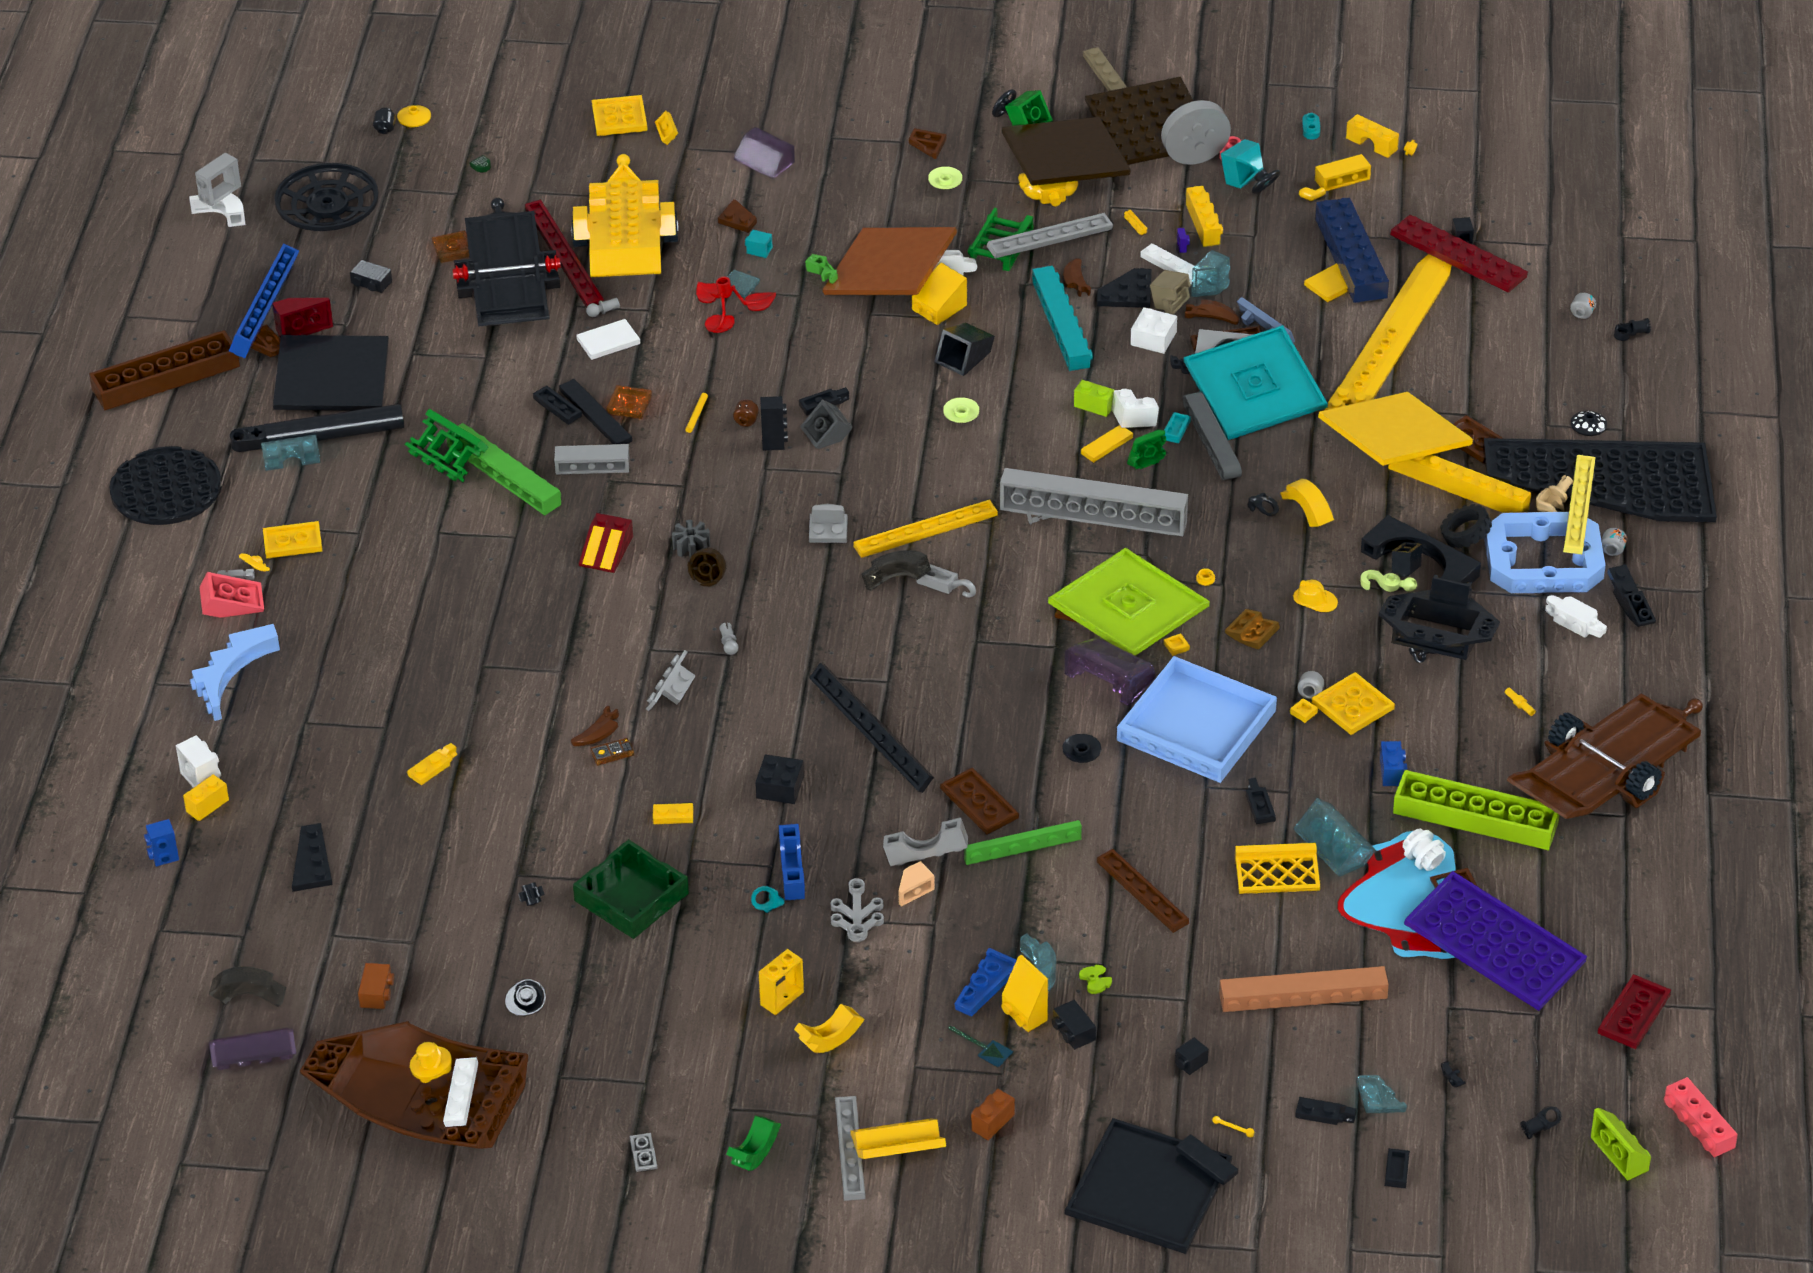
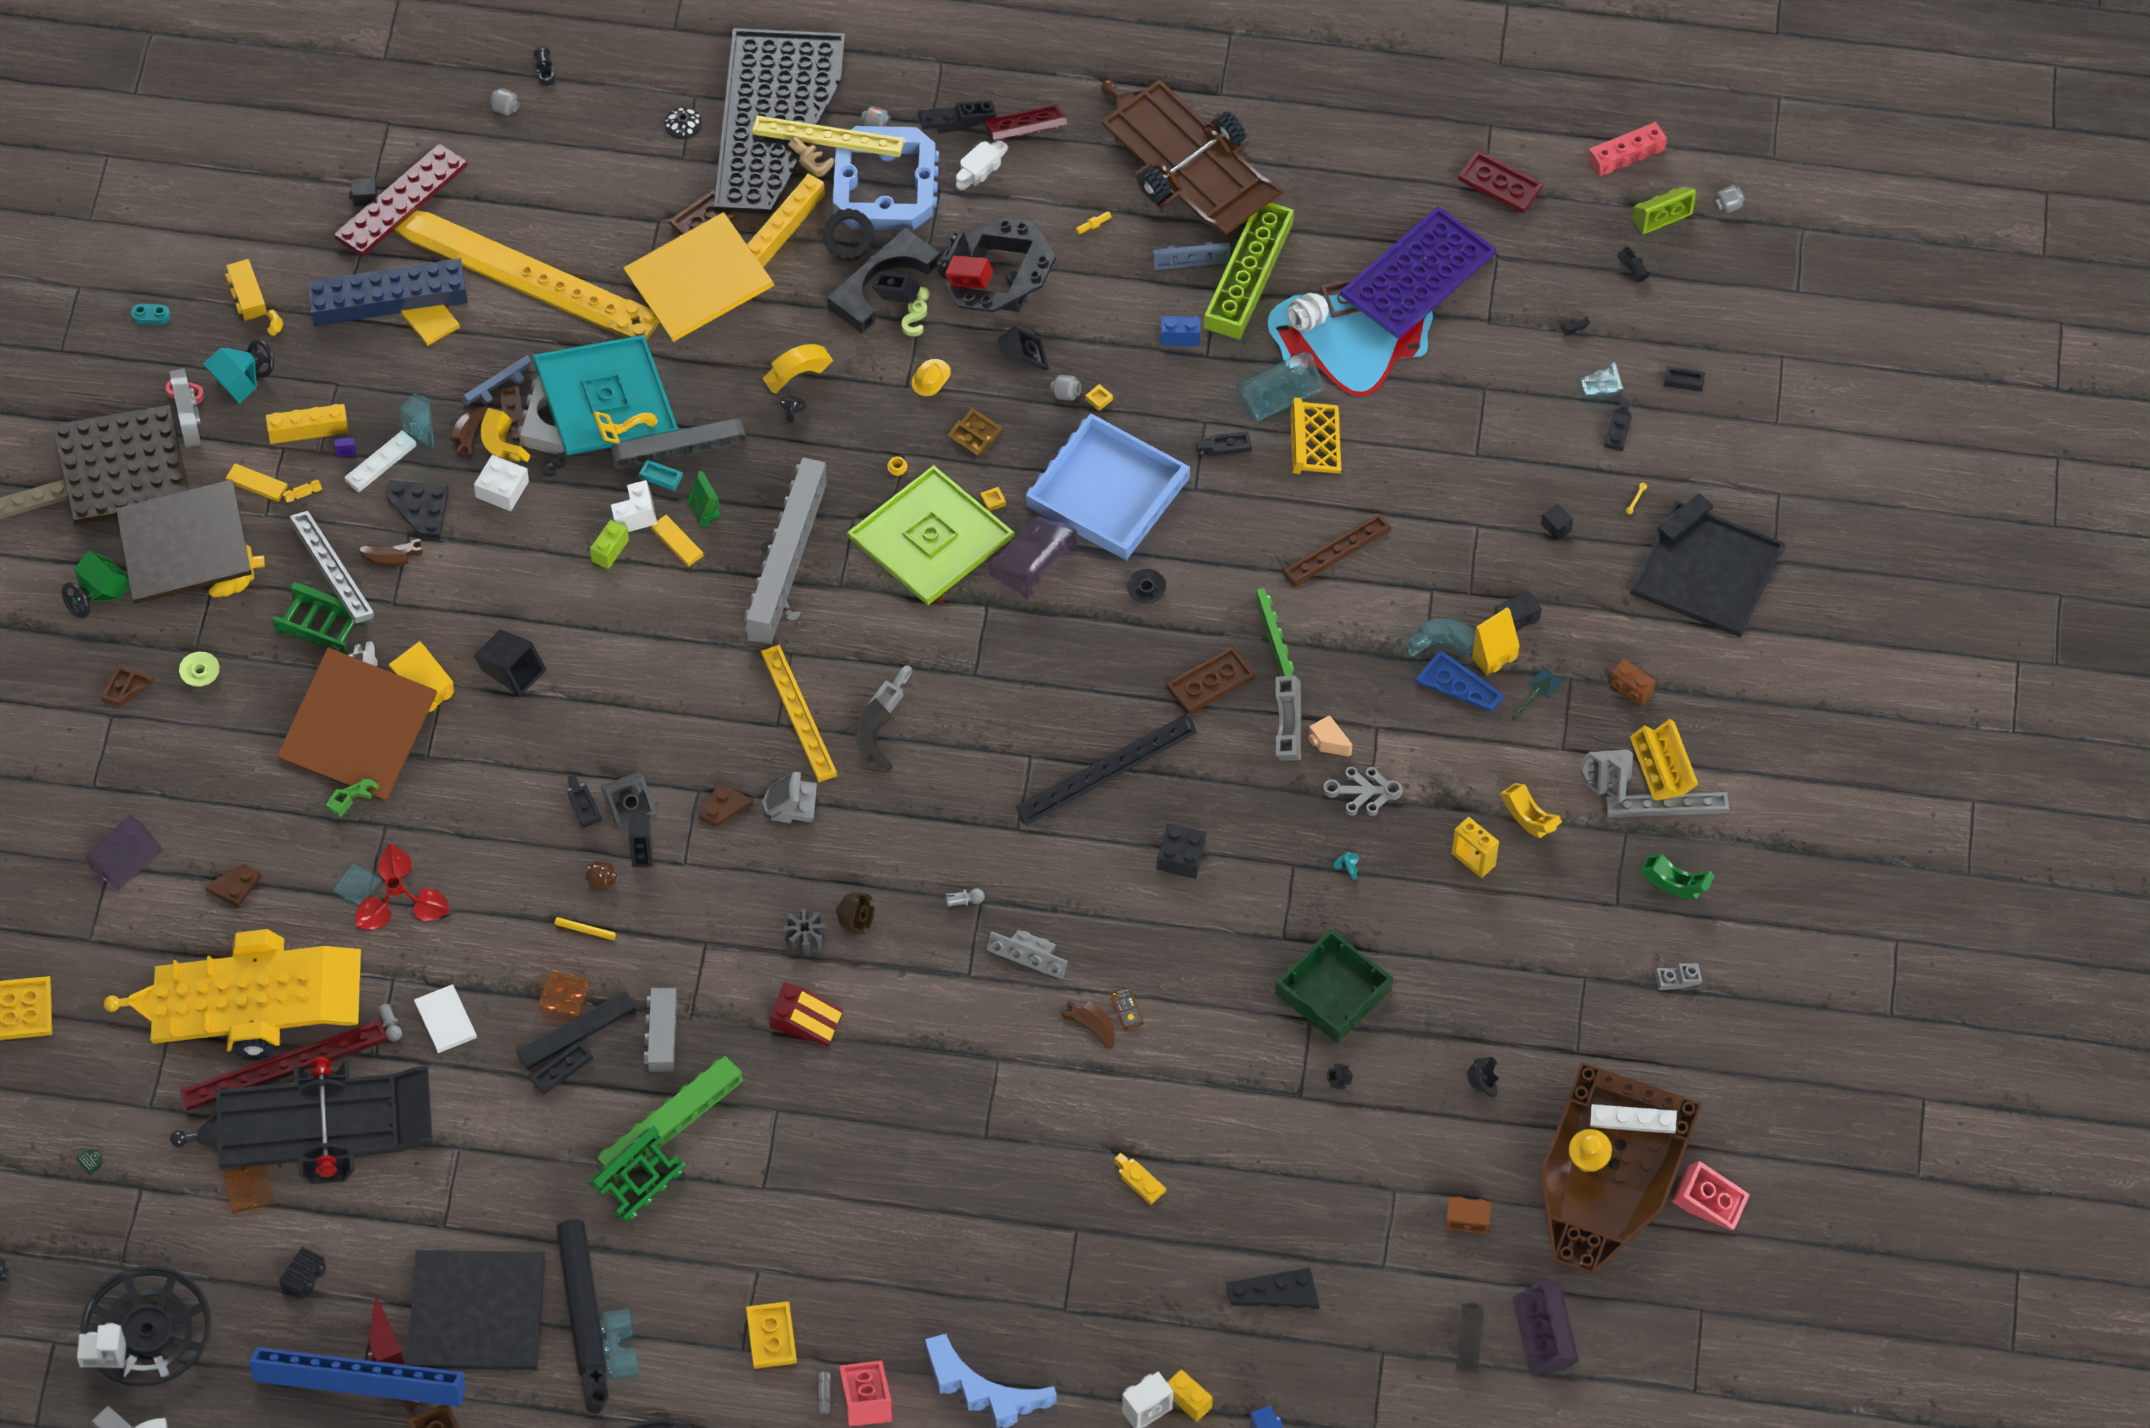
camera: 90 degrees left, 15 degrees up
yellow piece [239,553,270,571] -> none
yellow plate [653,803,693,824] -> none
yellow plate [655,111,678,145] -> none
teal brick [745,230,773,258] -> none
blue arch [779,824,805,900] -> none
yellowish green dish [943,398,979,423] -> none
teal brick [1032,266,1093,371] -> none
lime piece [1079,965,1112,994] -> none
dark tan plate [1150,270,1191,315] -> none
nougat brick [1219,966,1389,1012] -> none
yellow plate [1312,672,1395,735] -> none
yellow arch [1346,114,1399,158] -> none
yellow plate [1404,139,1418,156] -> none
none -> white brick [77,1323,126,1368]
none -> yellow tile [226,463,288,502]
none -> yellow arch [481,408,531,462]
none -> yellow piece [593,411,658,444]
none -> reddish brown wing [699,784,753,827]
none -> red brick [945,256,993,289]
none -> dark red plate [984,104,1067,141]
none -> black slope [998,326,1049,370]
none -> sand blue hinge [1153,242,1231,270]
none -> light grey piece [1579,750,1633,802]
none -> coral slope [1671,1161,1750,1231]
none -> light grey head [1715,185,1745,213]

